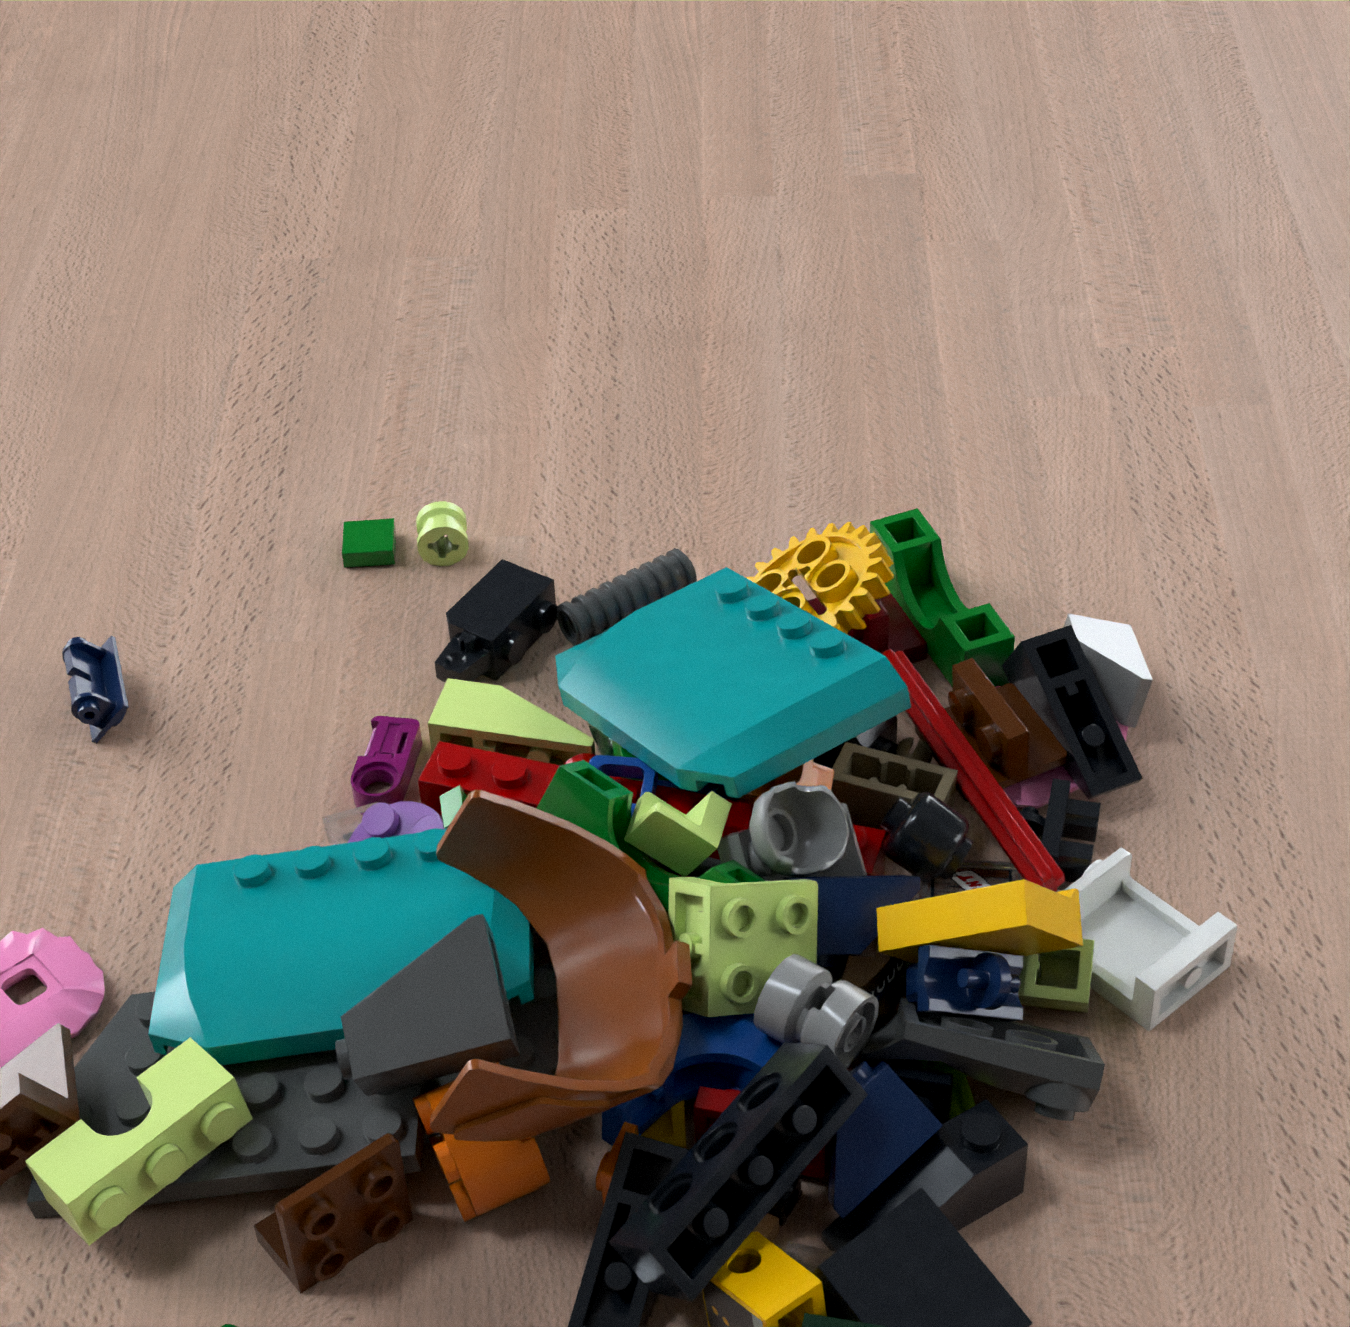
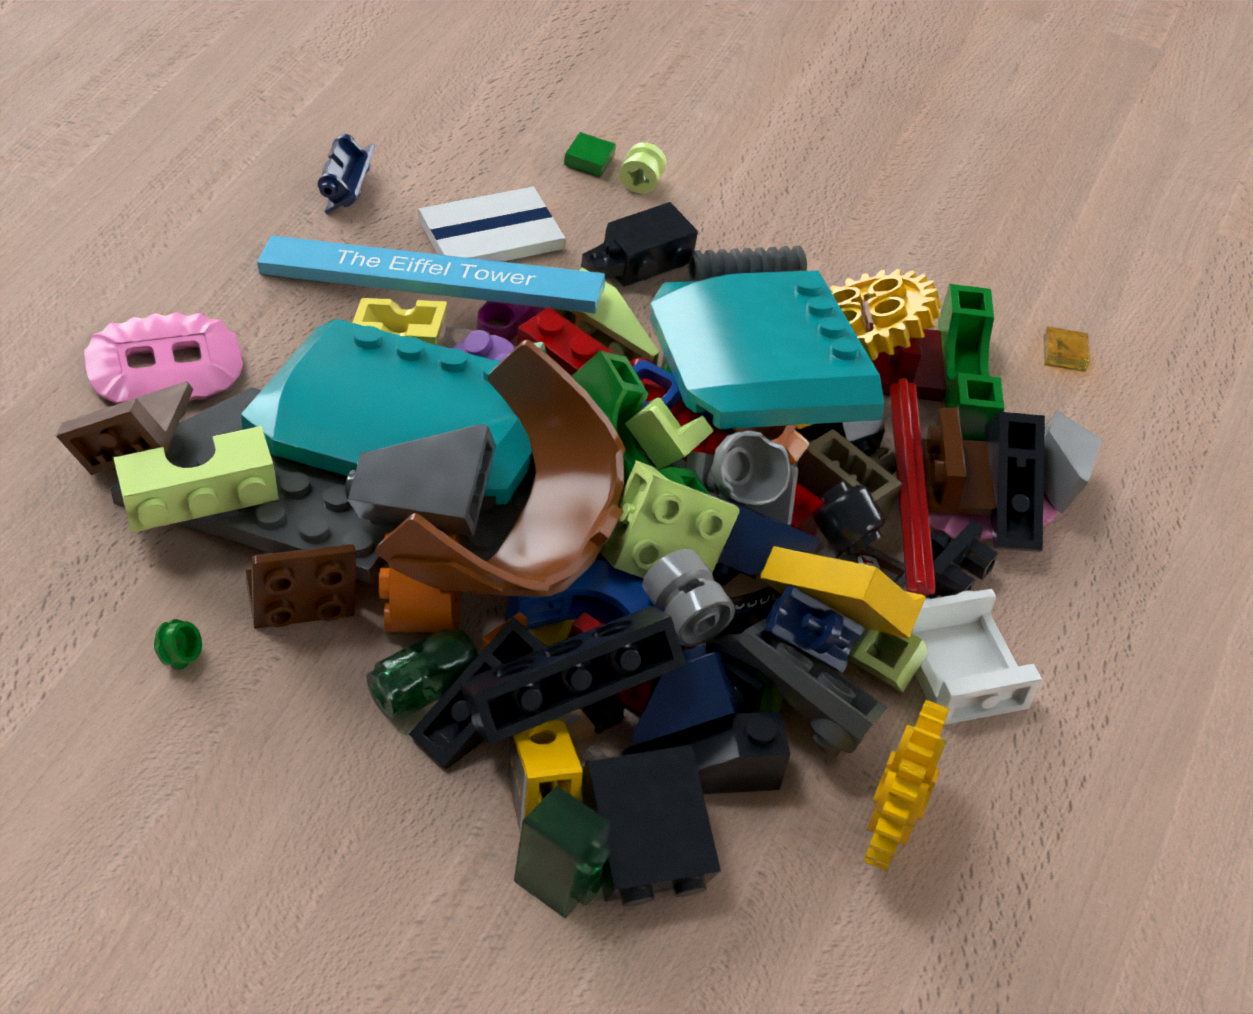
camera: 15 degrees right, 5 degrees up
none -> medium azure tile [257,235,605,313]
none -> light yellow cylinder [352,298,447,345]
none -> clear green piece [366,628,478,719]
none -> white tile [418,186,566,262]
none -> yellow gear [863,700,950,872]
none -> clear yellow tile [1043,326,1090,372]

